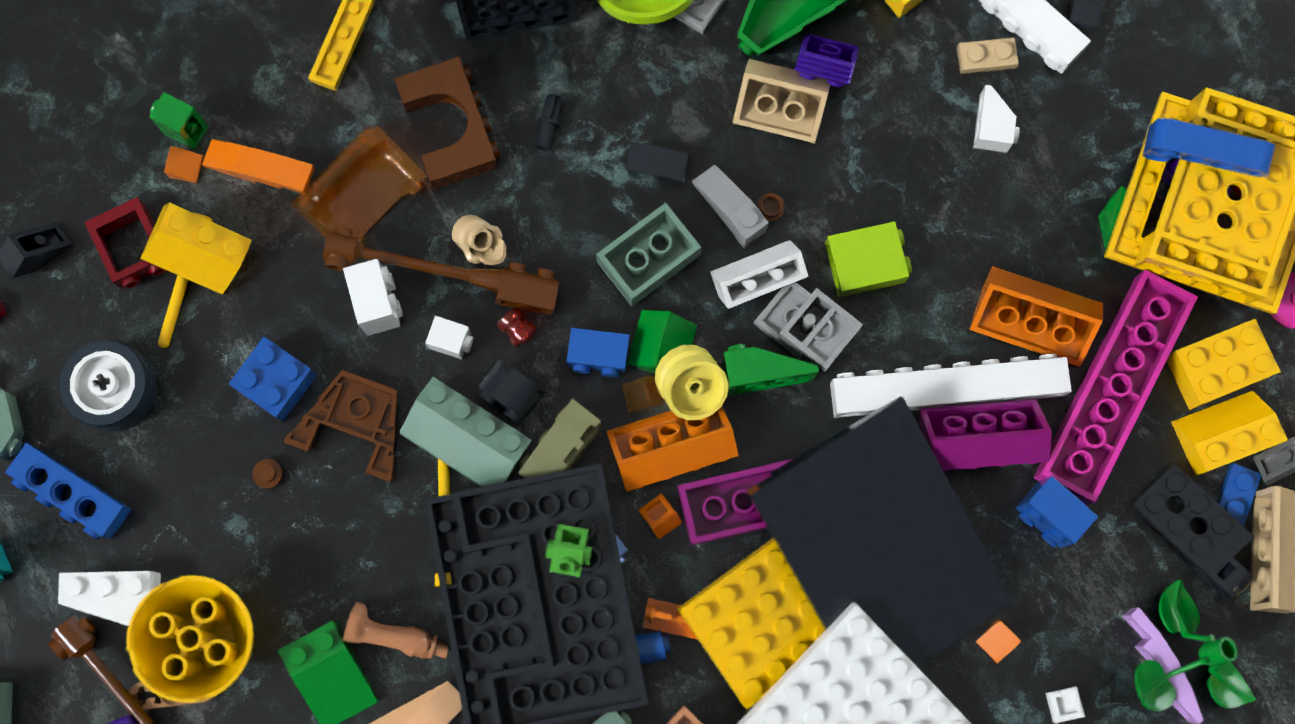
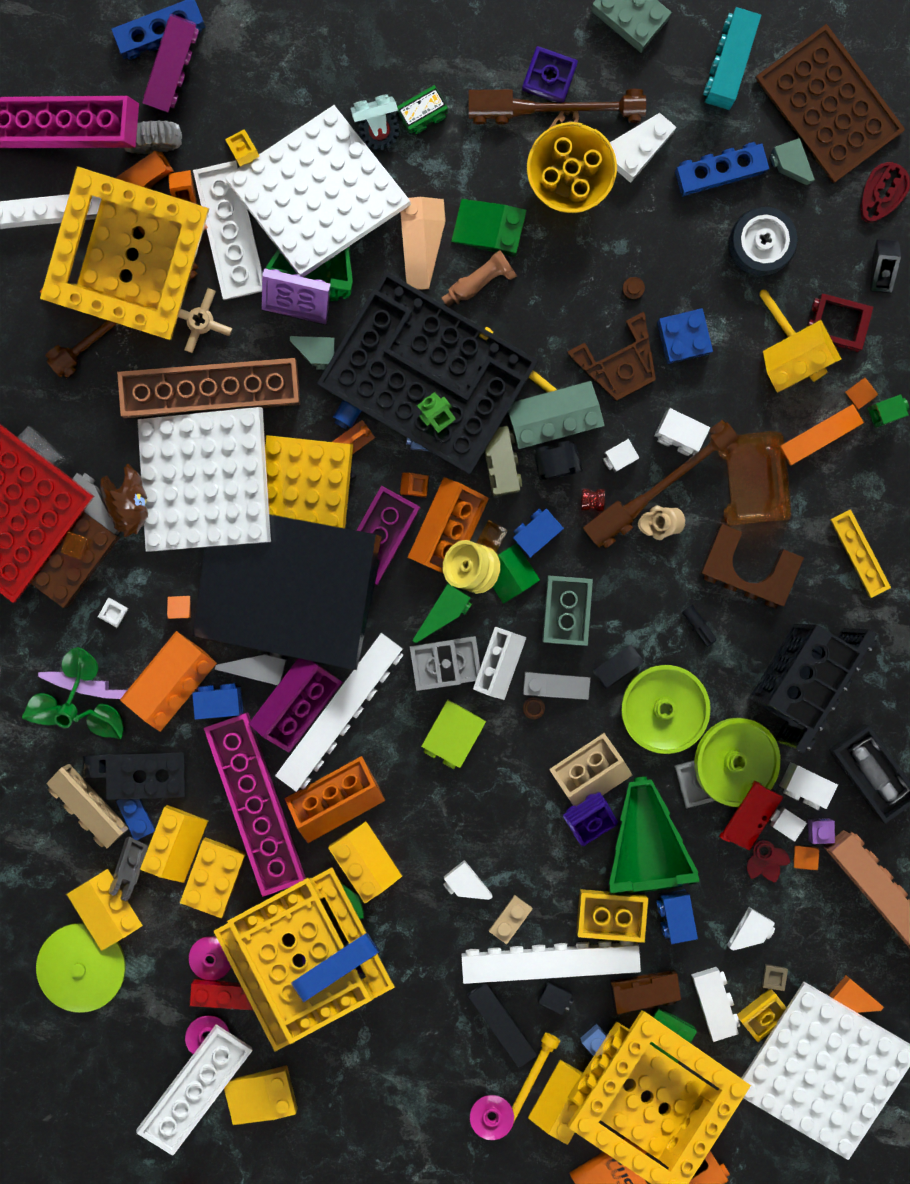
camera: 135 degrees right, 10 degrees up
none -> orange slope [120,631,217,732]
none -> light grey slope [215,652,287,685]
none -> yellow slope [328,821,402,903]
none -> lime dish [621,665,710,754]

